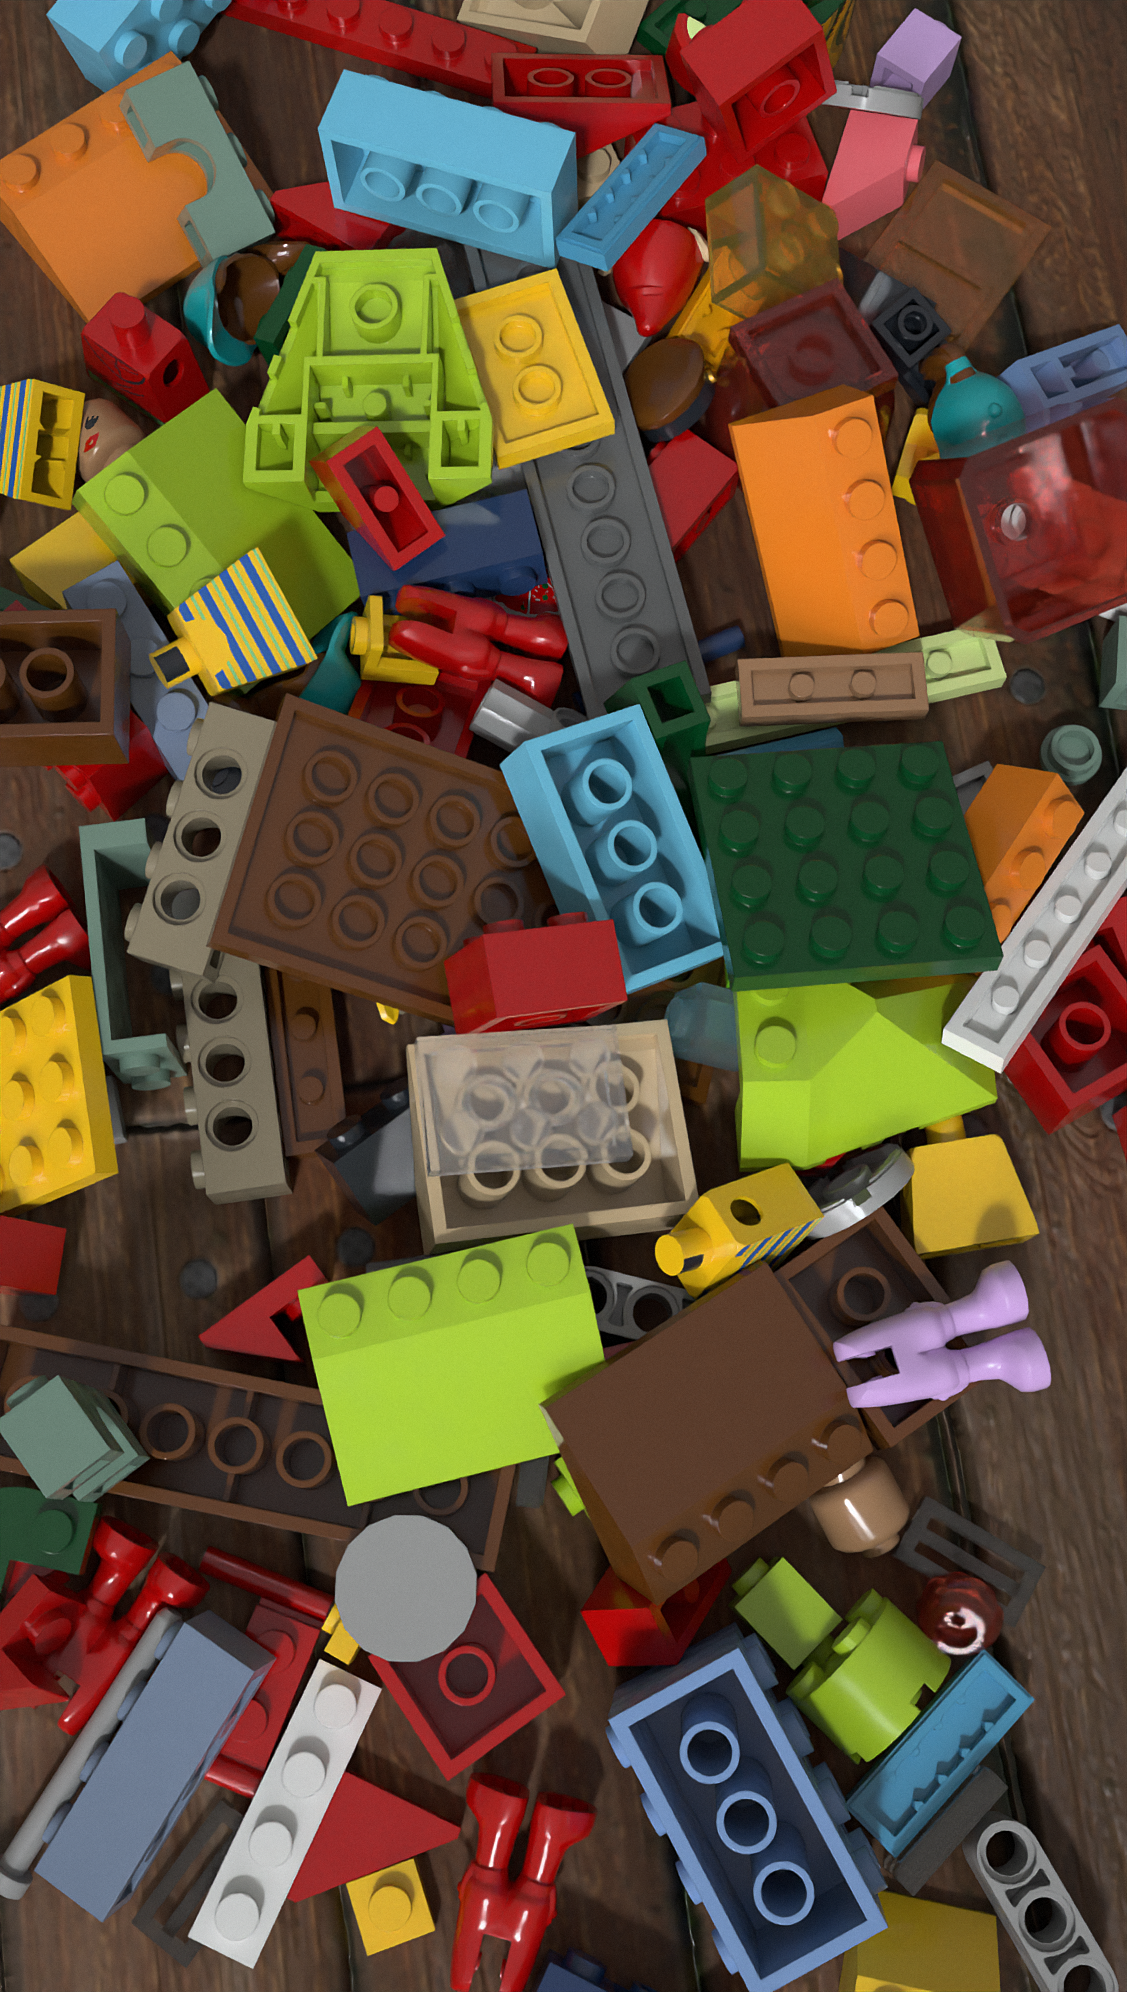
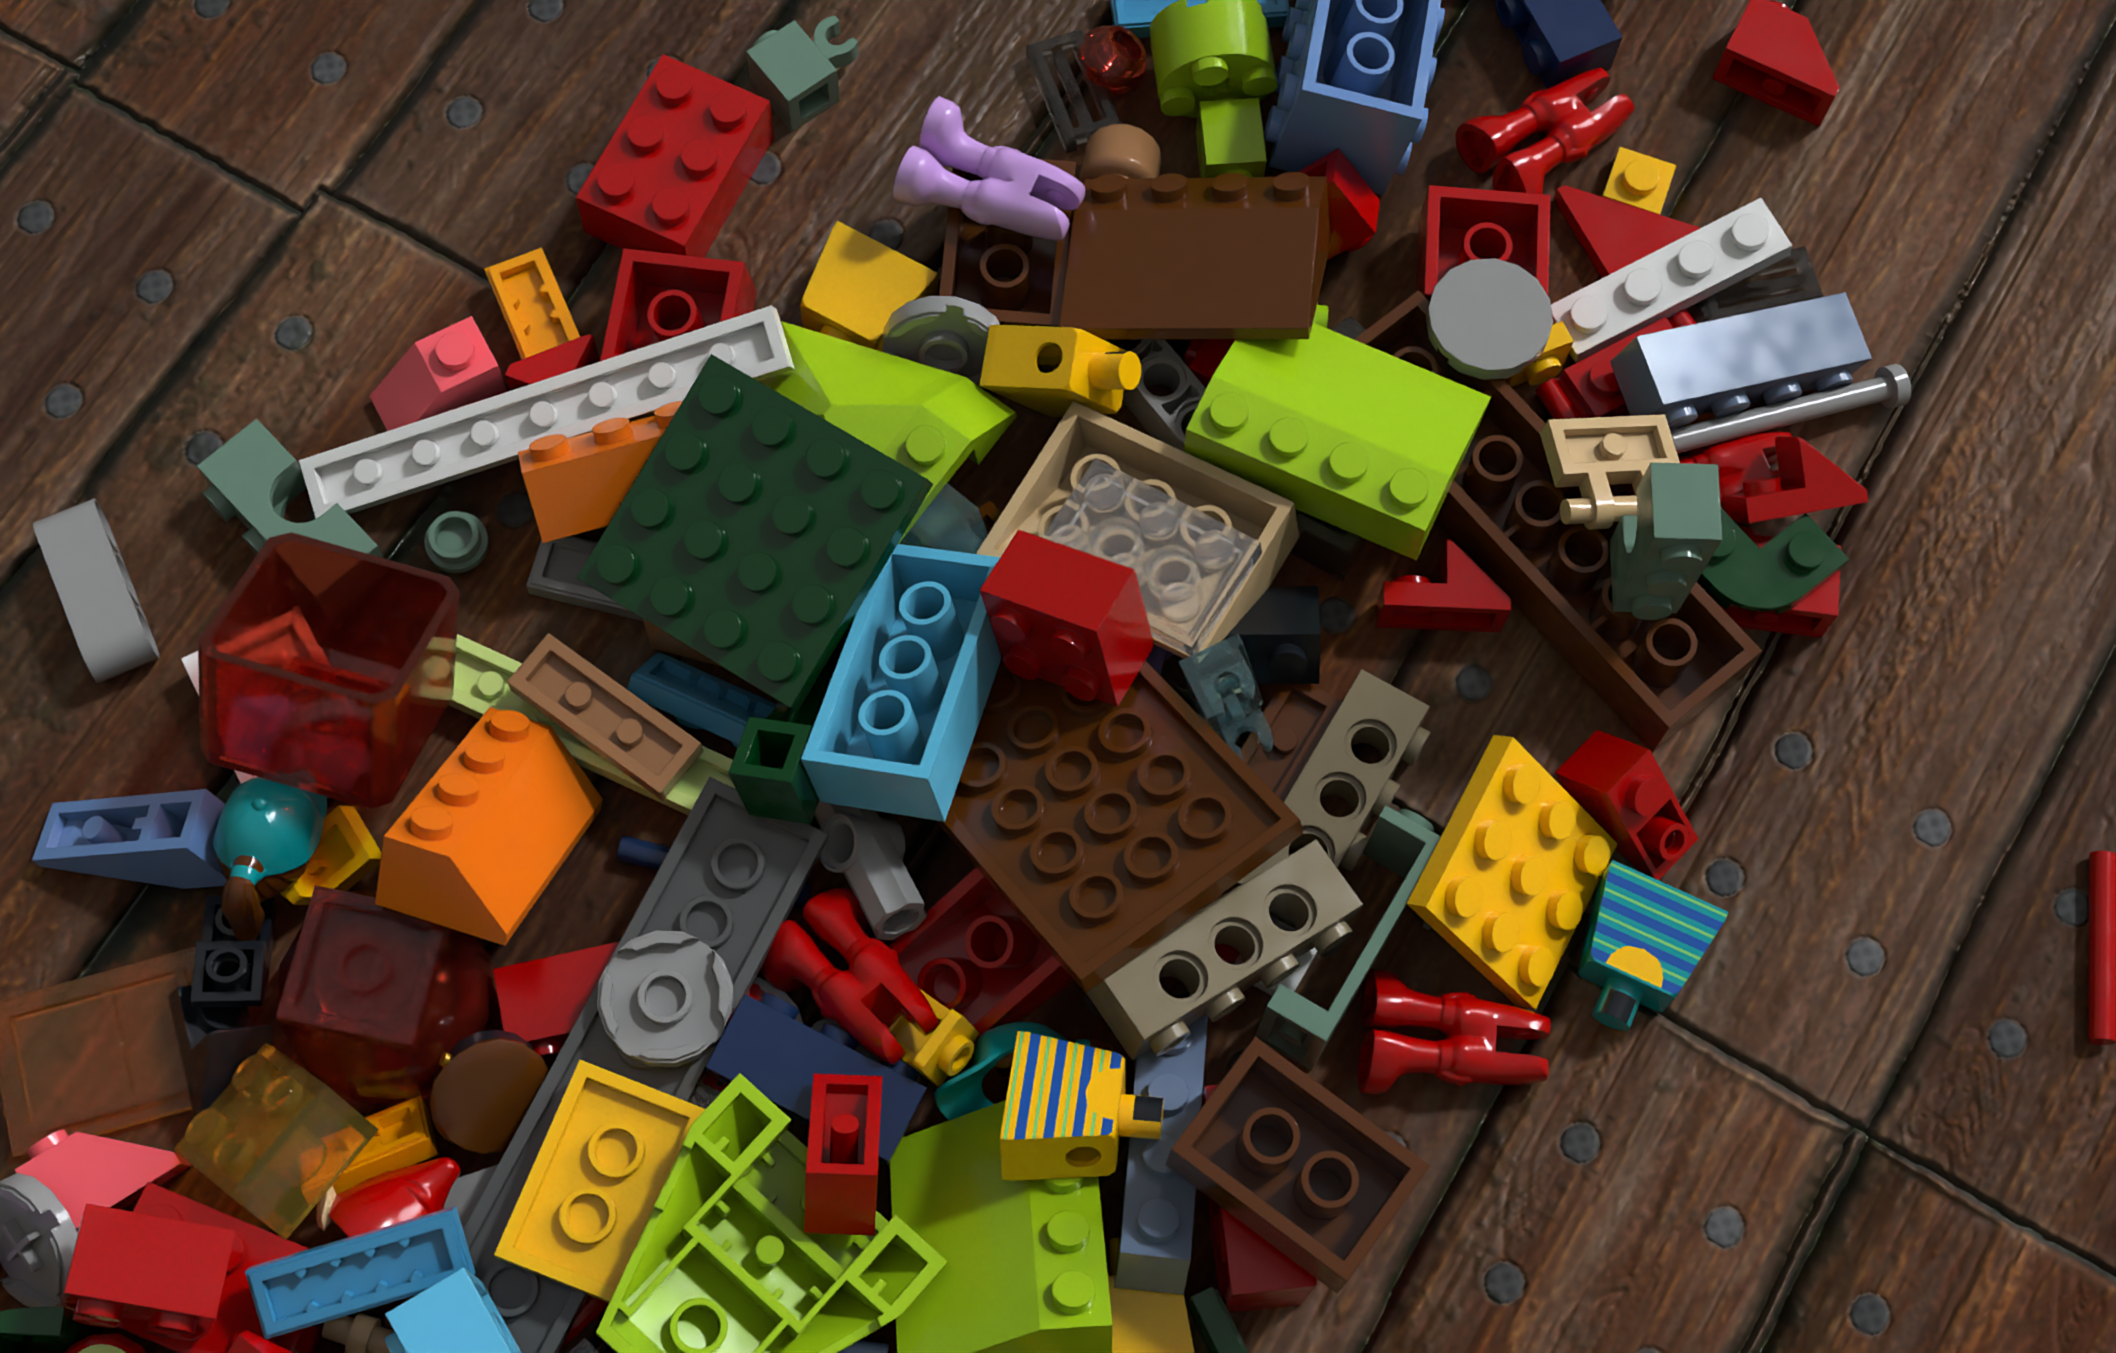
camera: 140 degrees left, 5 degrees down
none -> light grey tile [597,930,734,1067]
none -> clear light blue hinge [1179,634,1274,760]
none -> tan plate [1540,414,1680,530]

